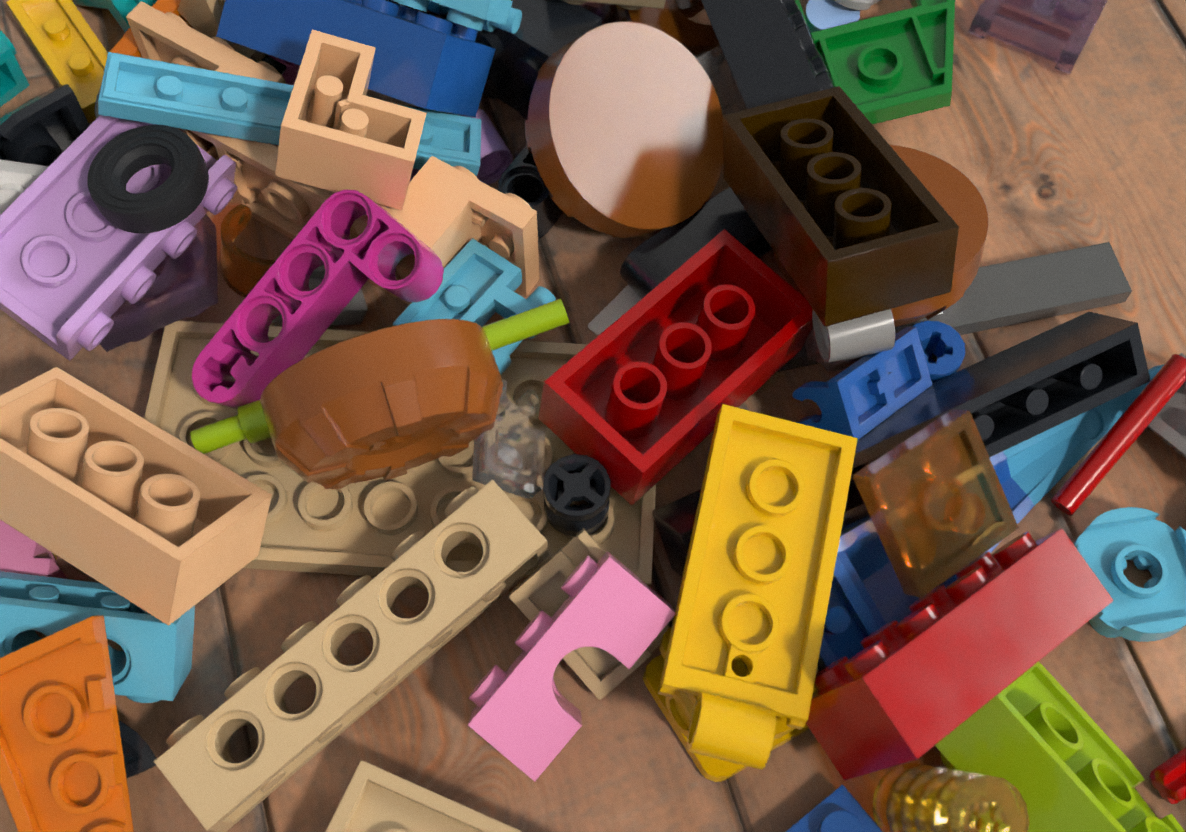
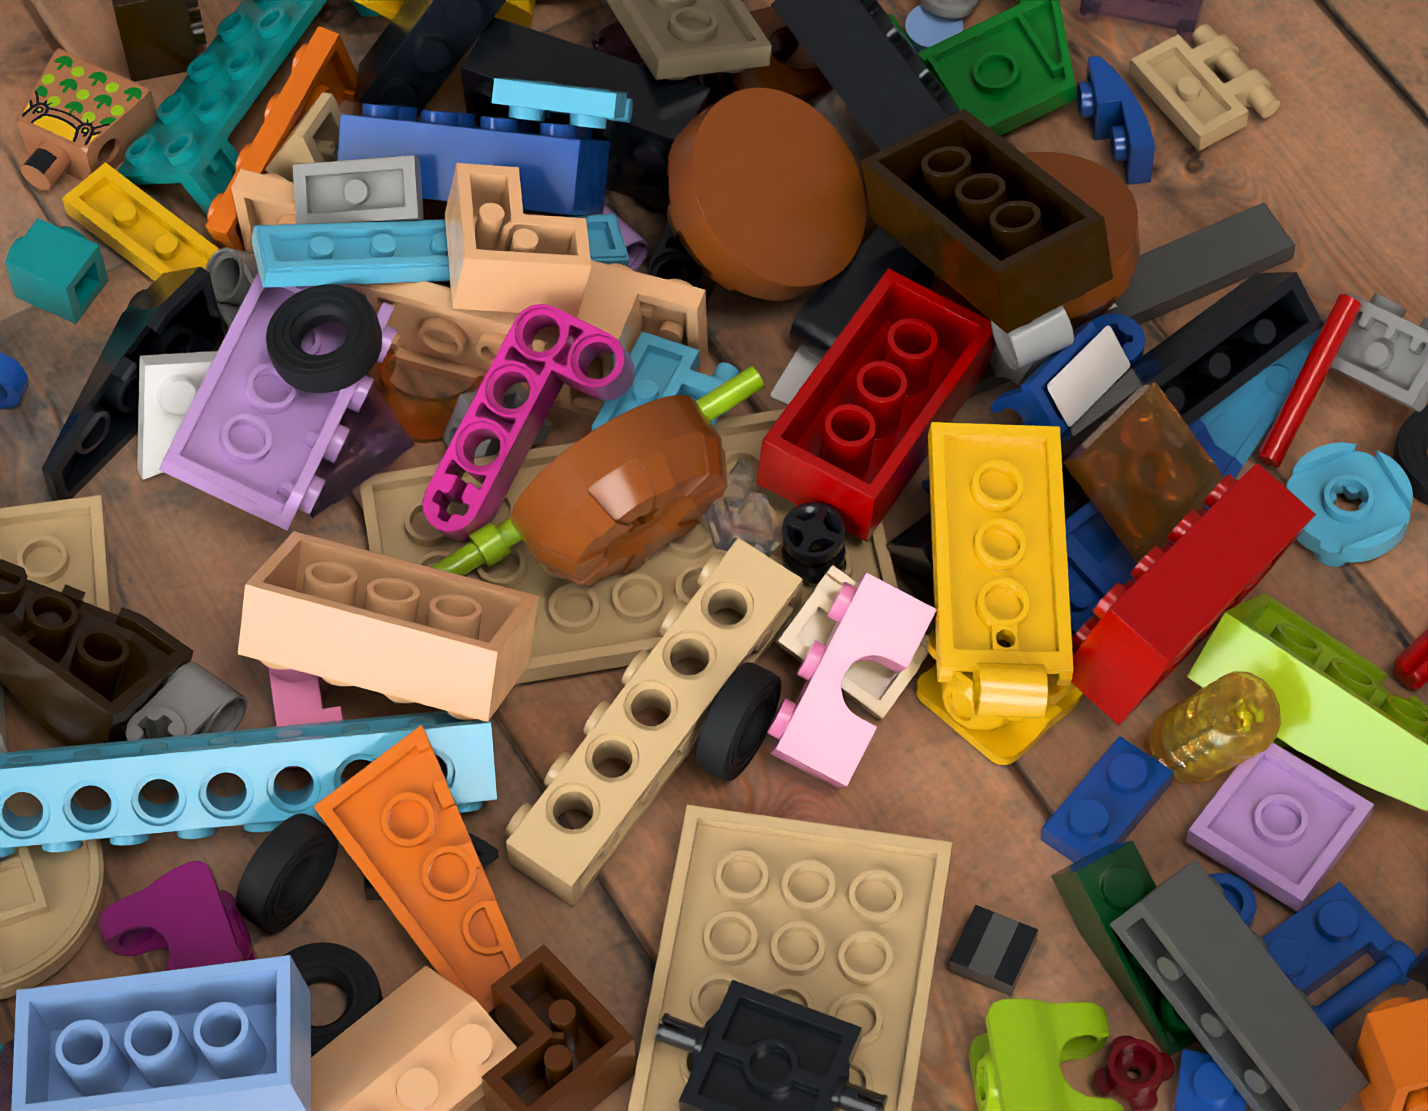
camera: 10 degrees left, 5 degrees down
none -> light grey plate [292,155,424,224]
none -> black tyre [696,662,782,781]
none -> white sticker [1047,325,1130,427]
none -> blue slope [1076,56,1155,185]
none -> tan plate [1129,24,1280,151]

